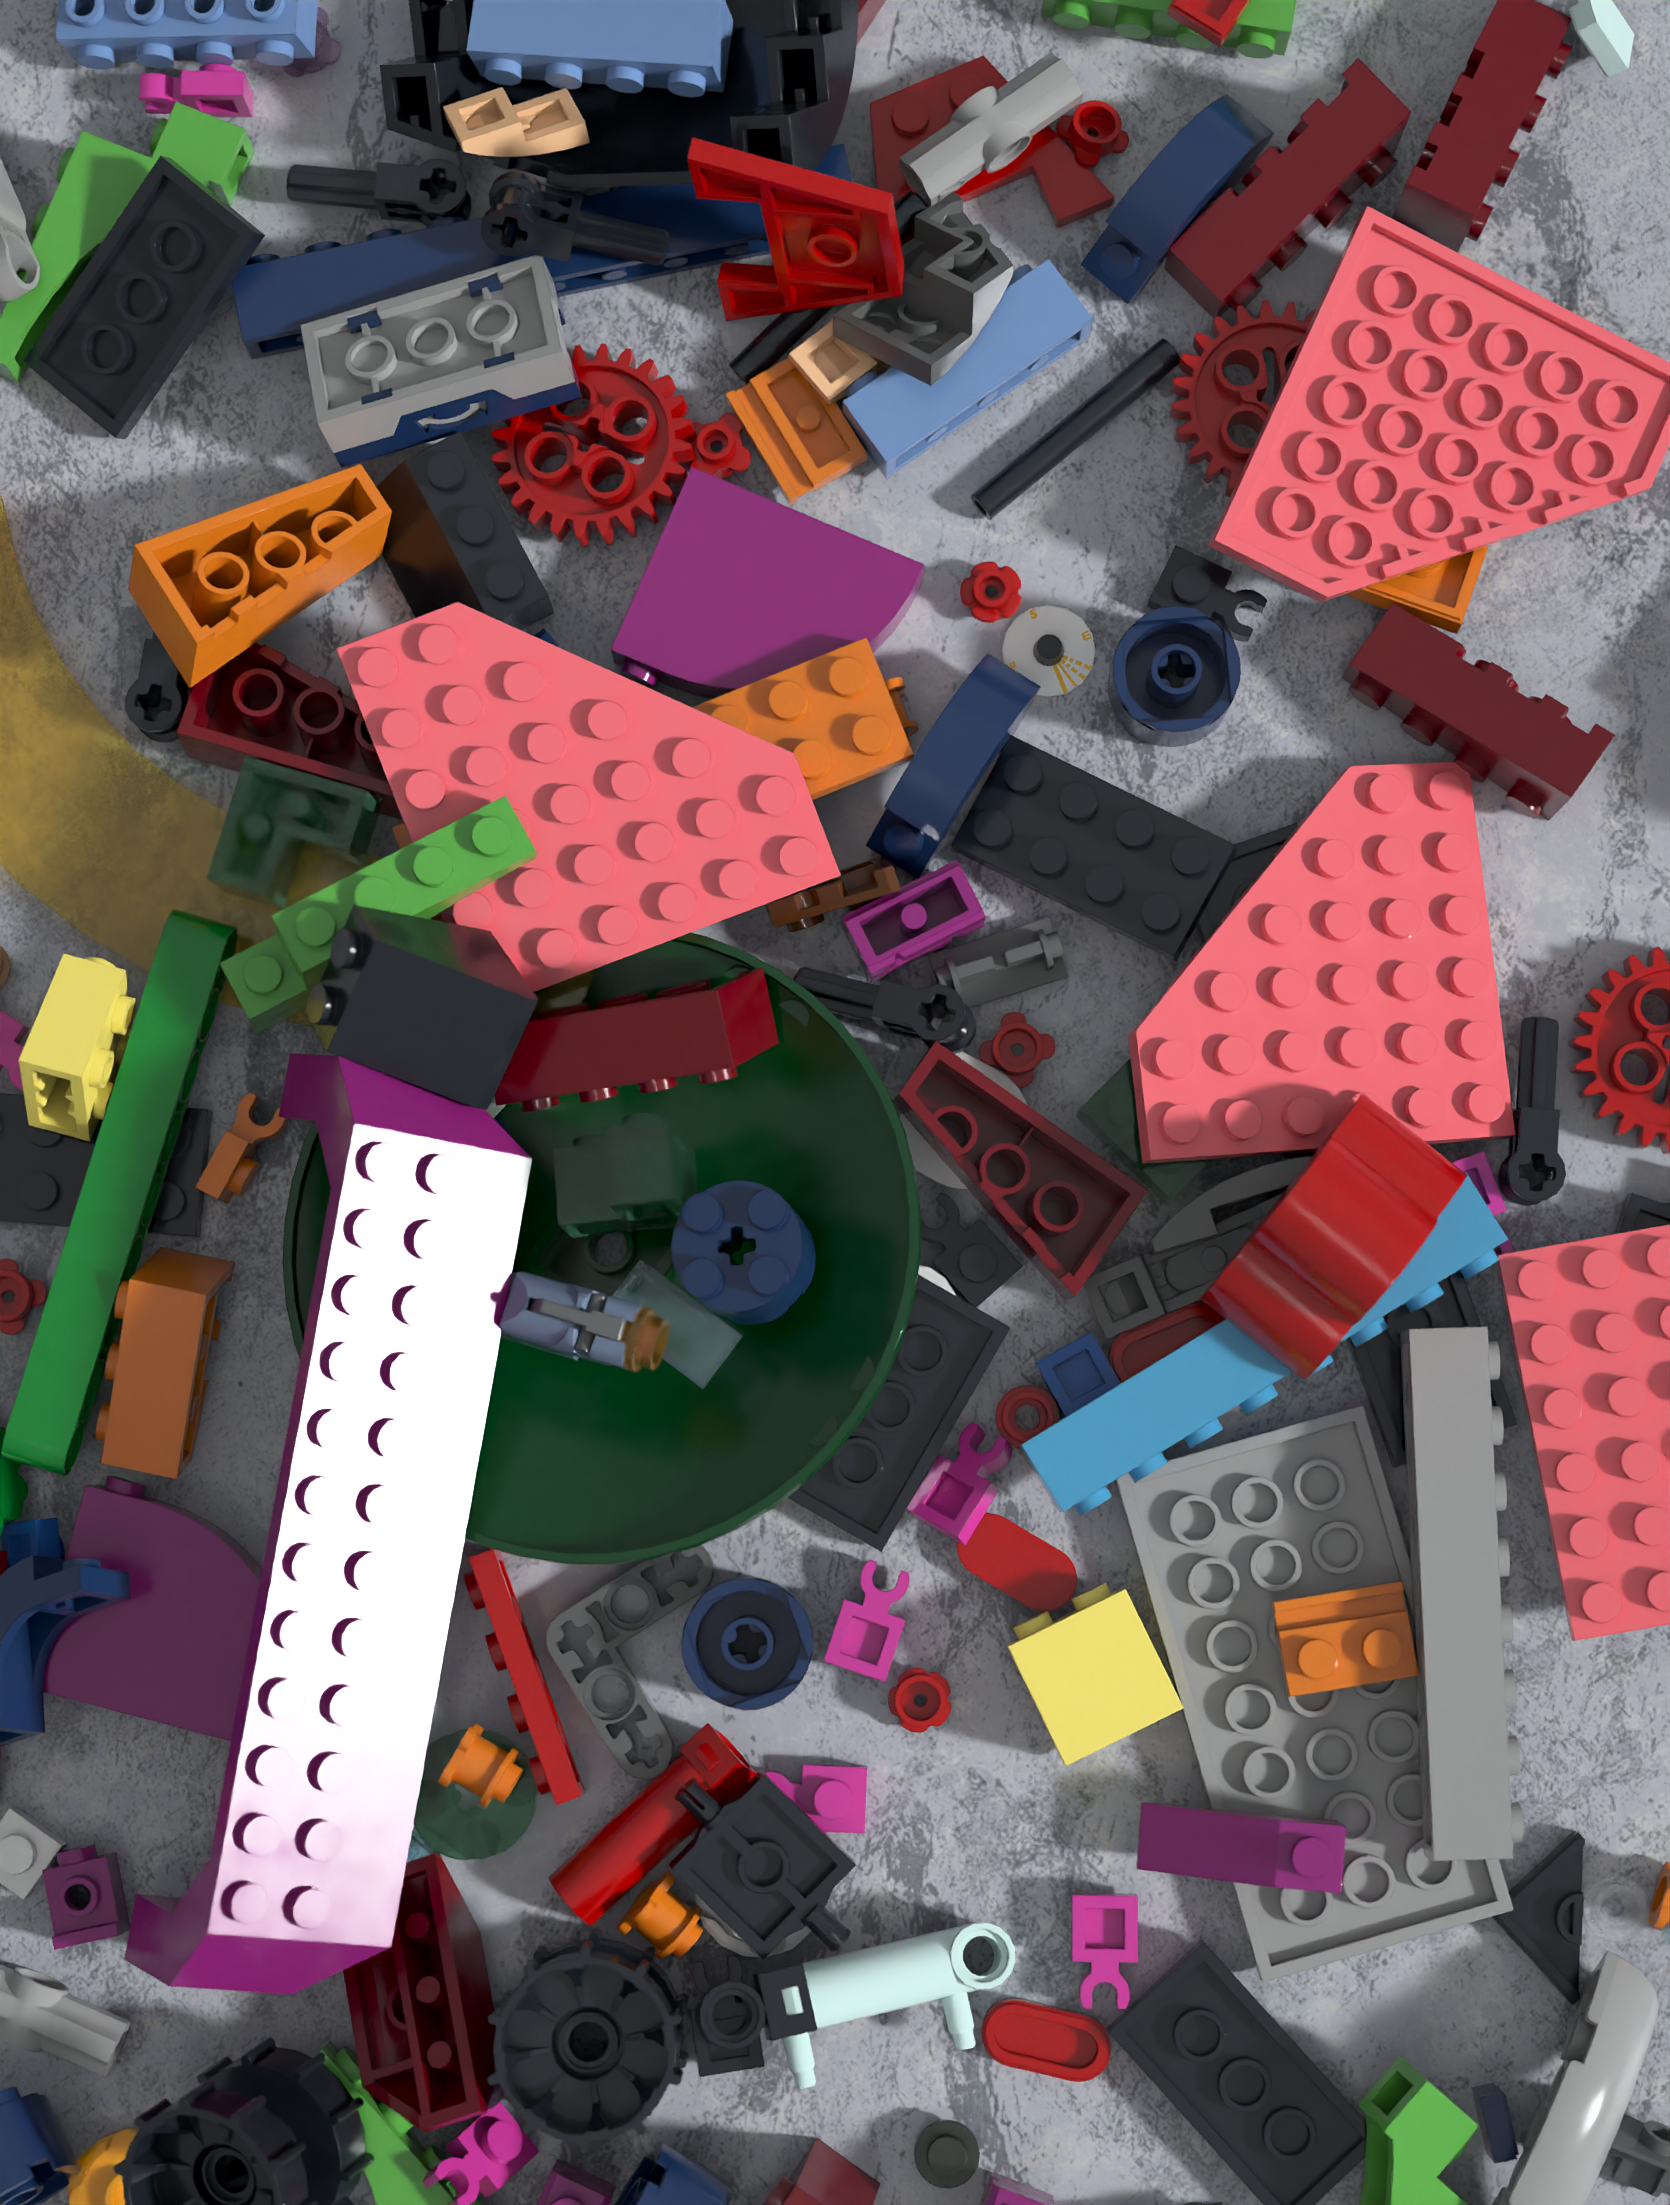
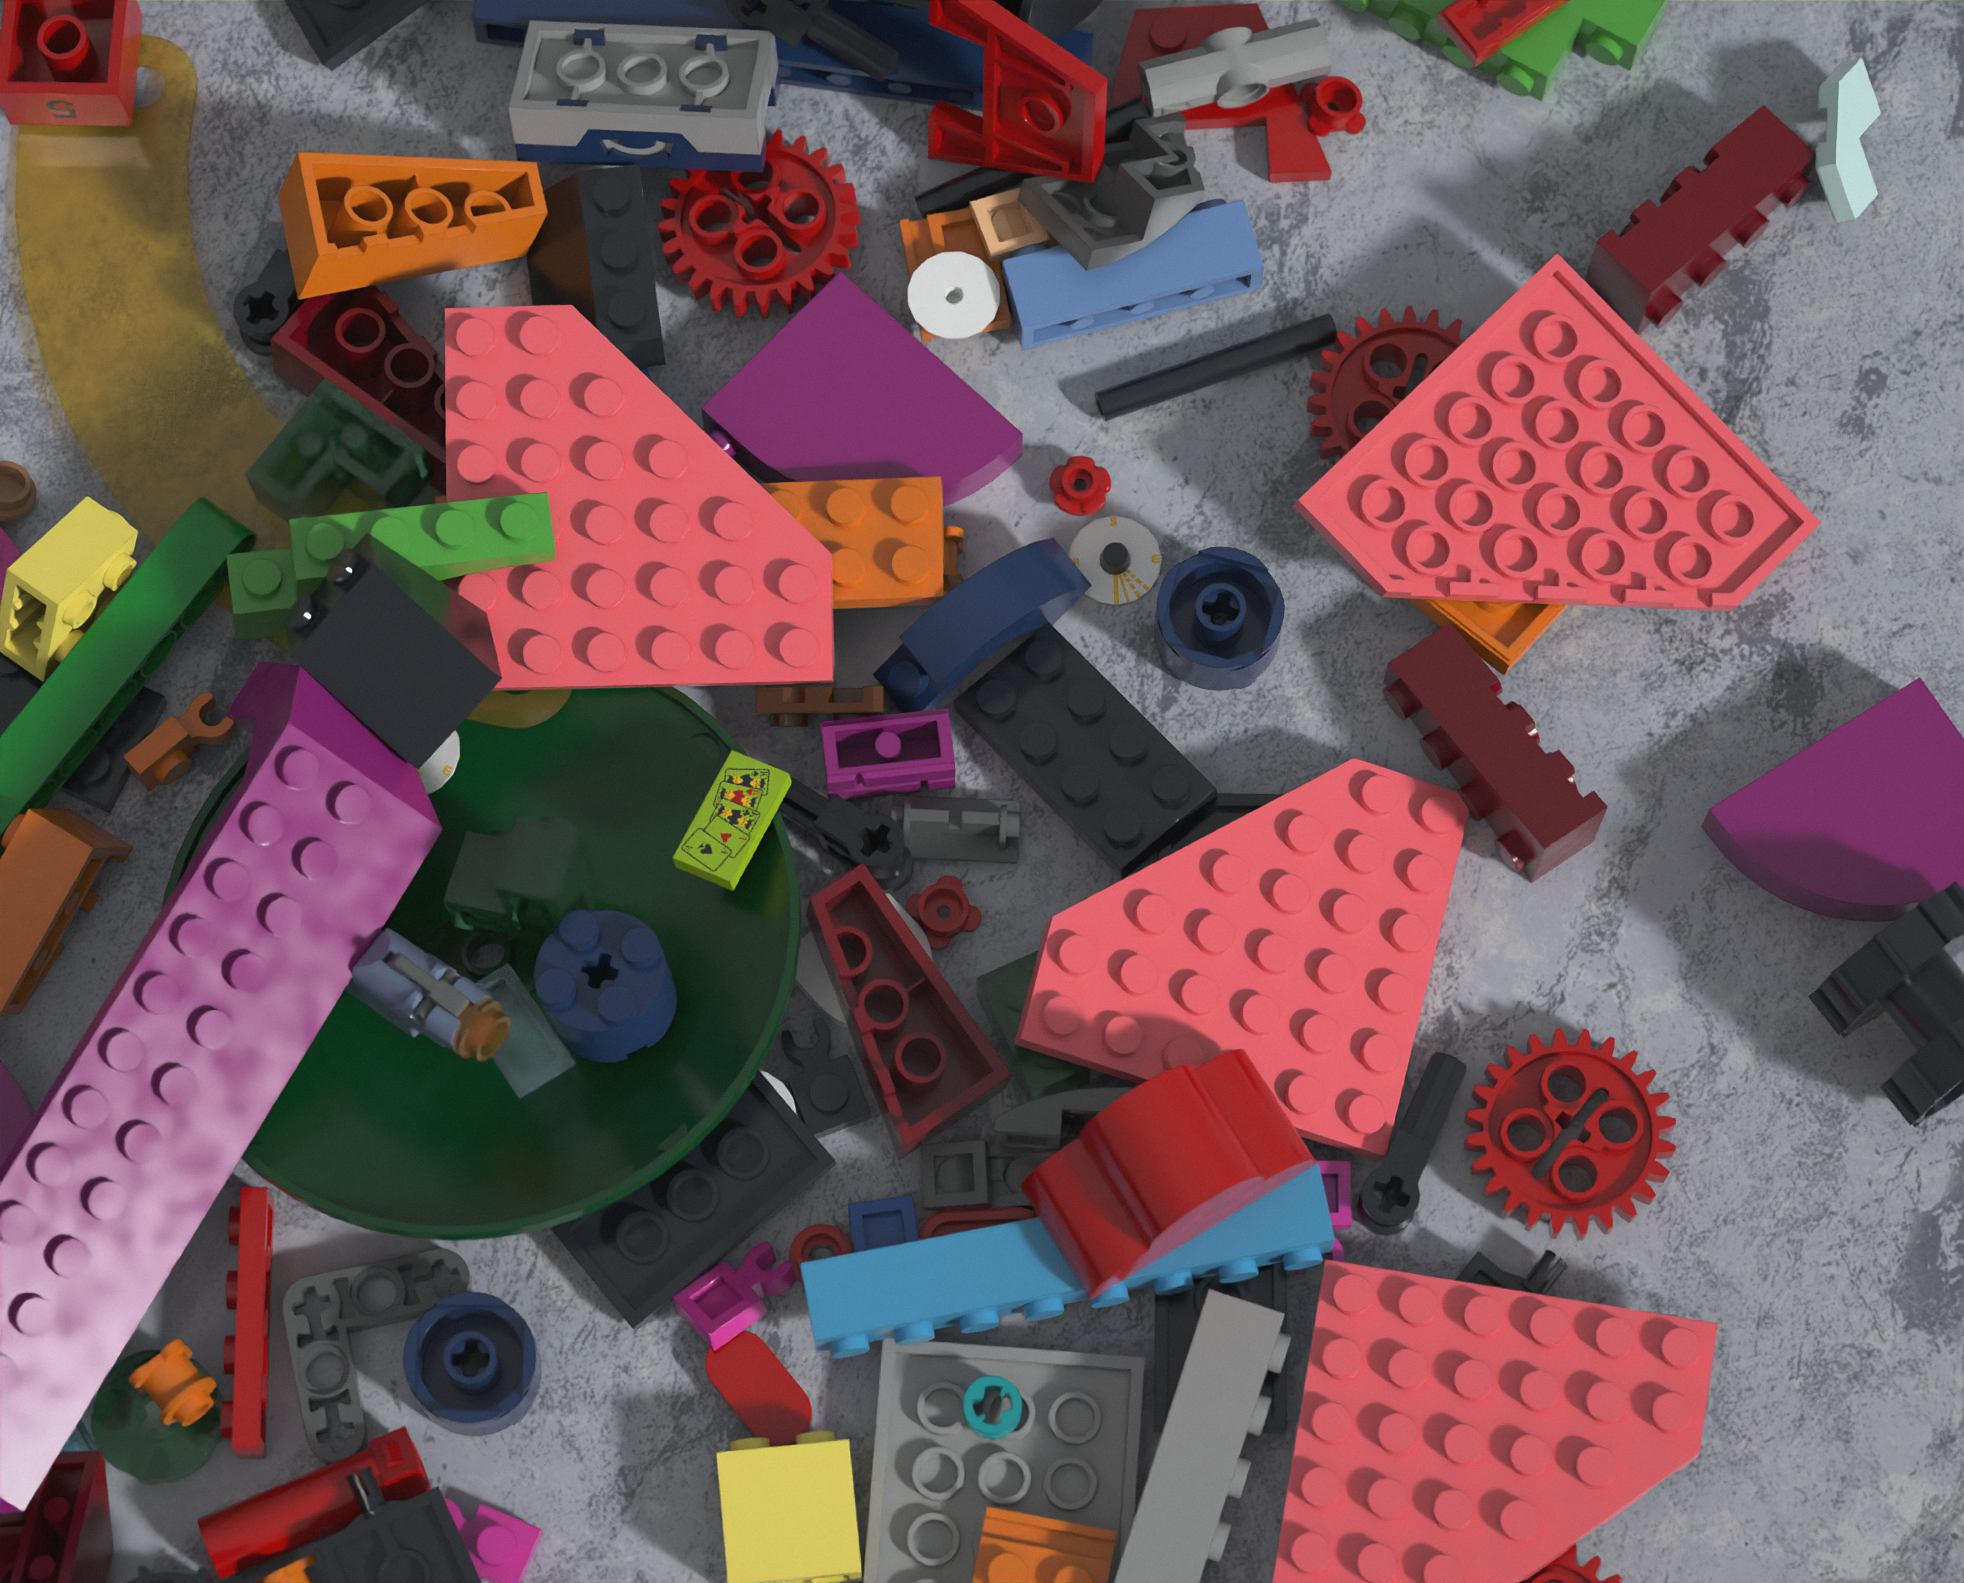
camera: 15 degrees right, 10 degrees down
dark red wedge [494,967,779,1112] -> none
red plate [683,413,751,478] -> none
dark pink plate [824,1559,910,1682] -> none
red plate [888,1668,951,1733] -> none
dark blue arch [1080,94,1275,304] -> none
black plate [1147,545,1267,642] -> none
dark red wedge [1164,58,1411,319] -> none
none -> lime tile [673,750,792,891]
none -> white piece [908,252,1000,339]
none -> teal bush [963,1375,1022,1440]

